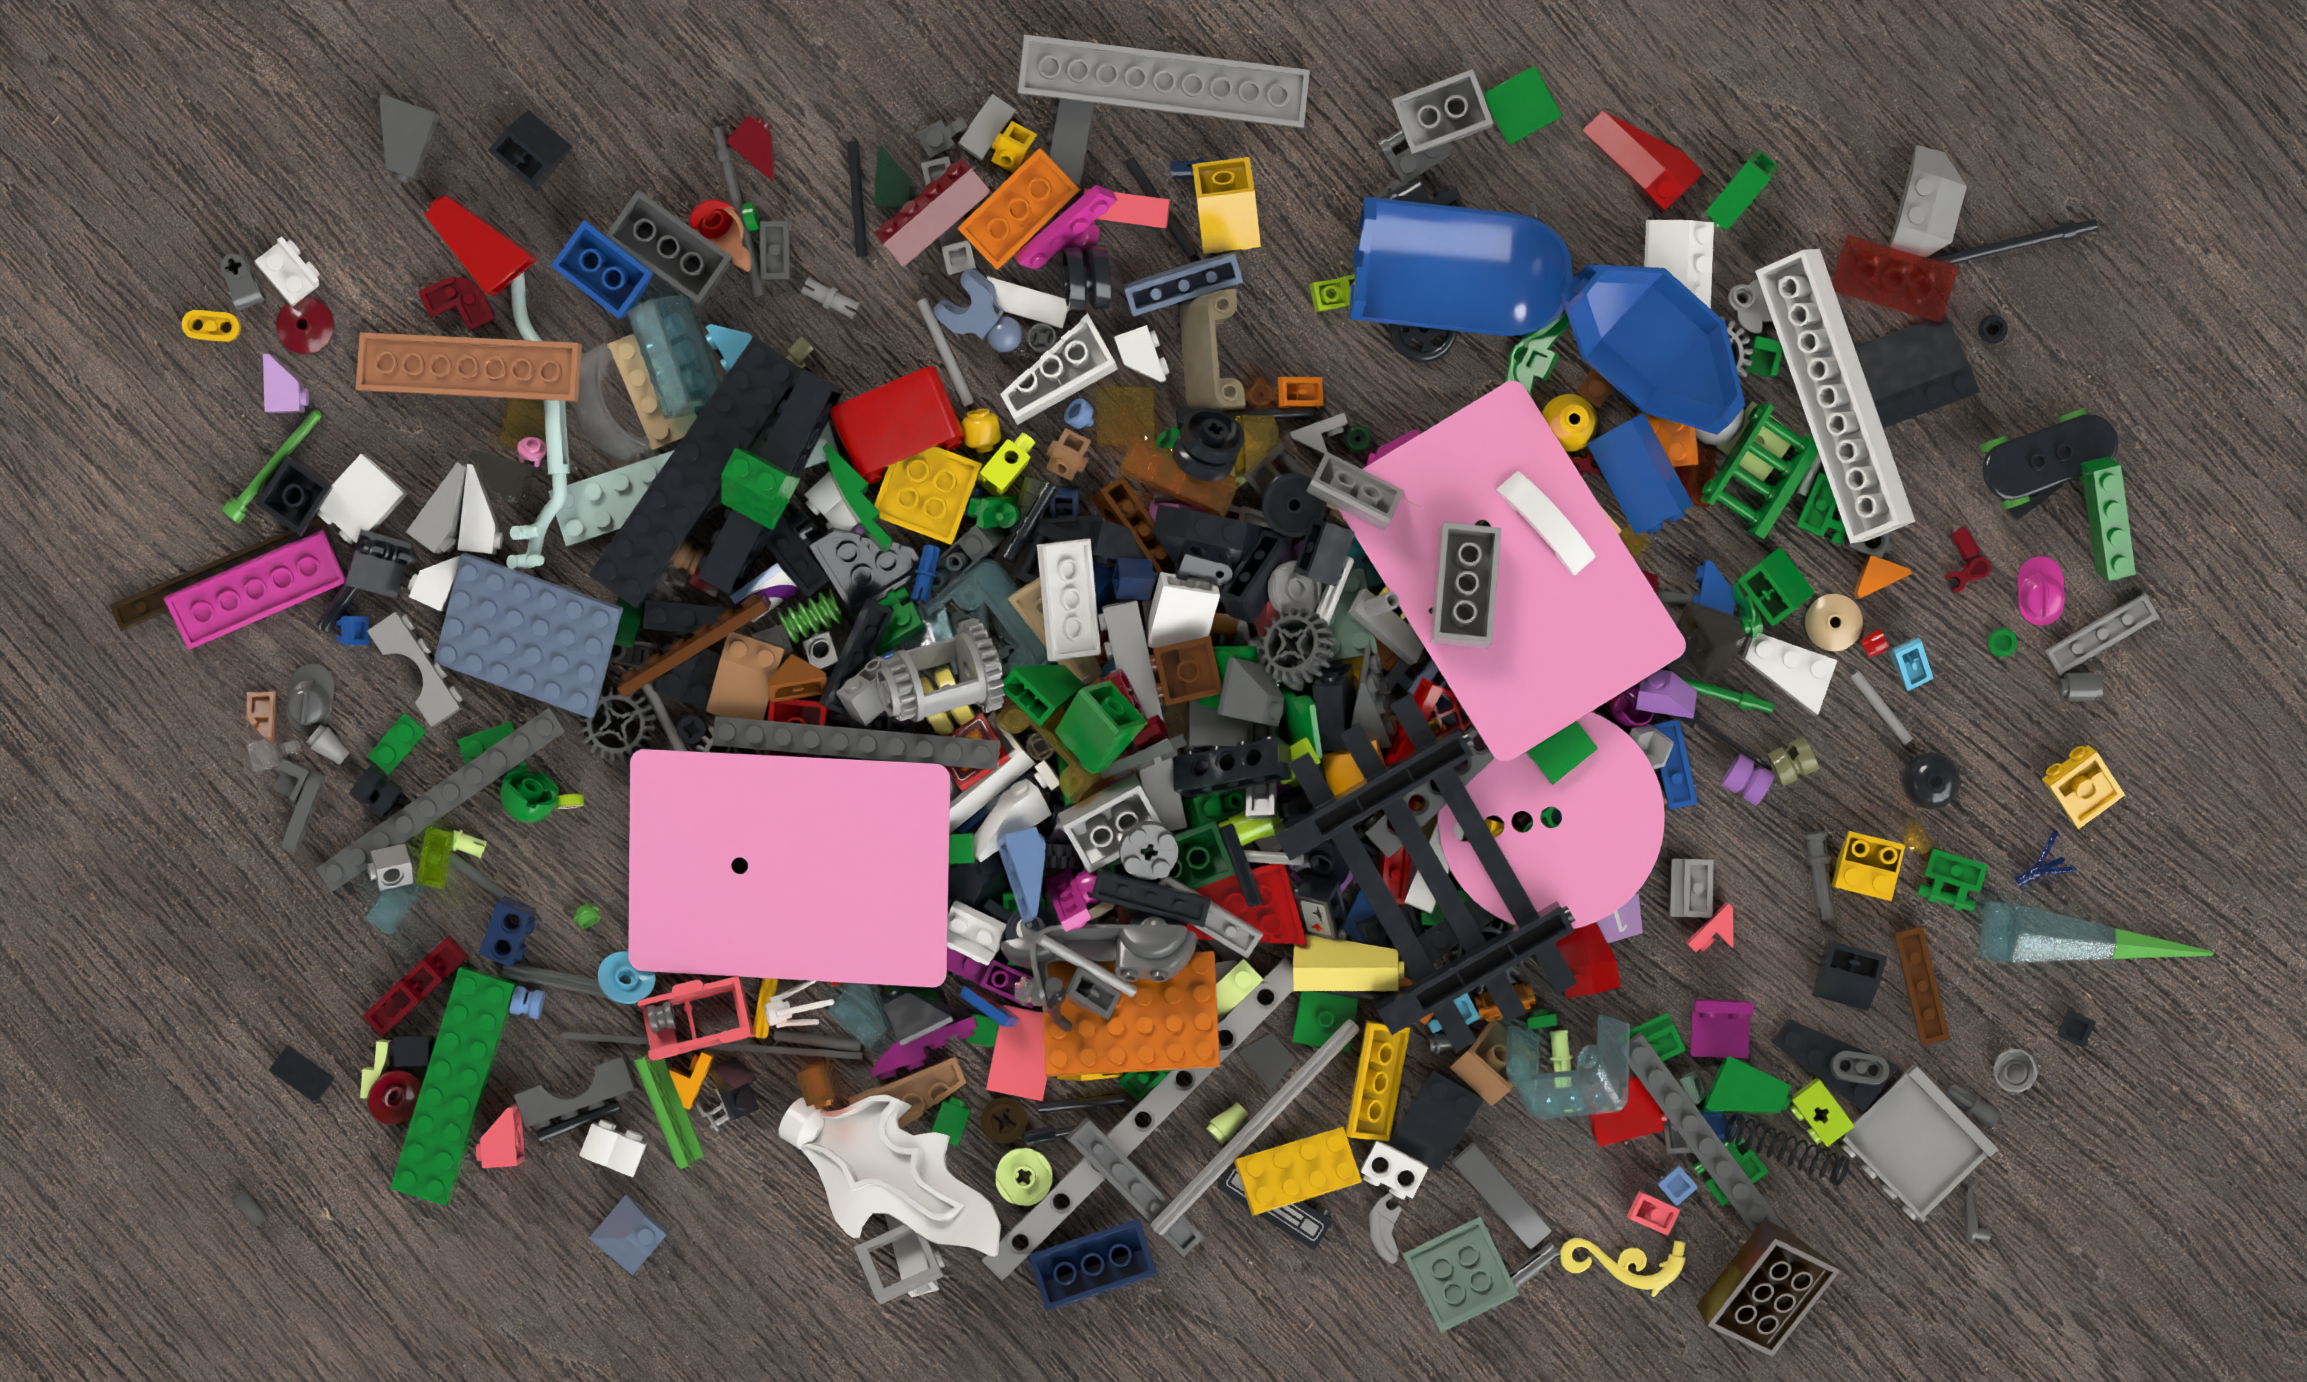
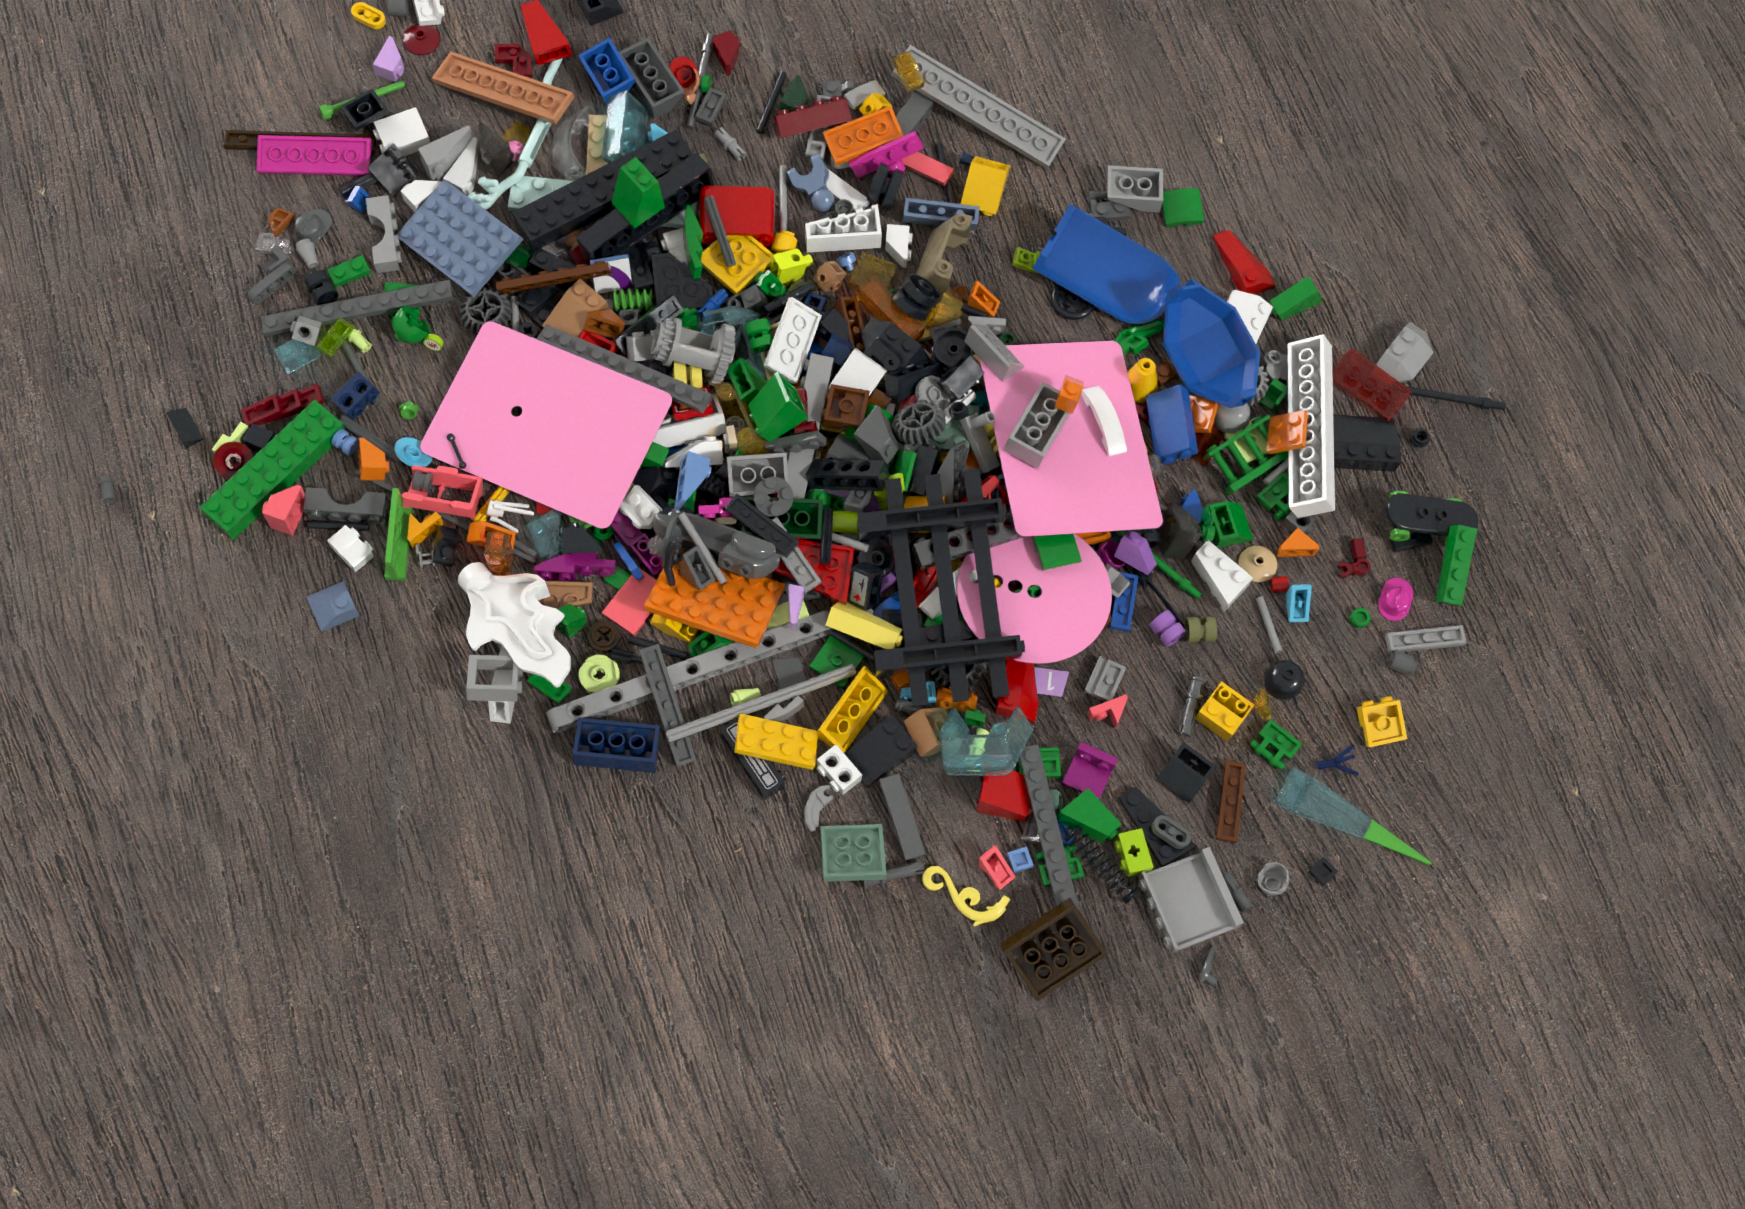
camera: 15 degrees right, 20 degrees down
none -> orange slope [358,438,389,480]
none -> black hinge [447,433,467,469]
none -> orange slope [466,521,516,551]
none -> dark grey axle [704,196,736,267]
none -> green wheel [745,319,773,353]
none -> light grey slope [764,696,804,722]
none -> lavender slope [788,584,804,631]
none -> clear yellow slope [893,51,925,92]
none -> black plate [949,402,969,420]
none -> orange slope [1054,375,1084,414]
none -> clear plate [1148,455,1164,479]
none -> orange plate [1267,410,1308,454]

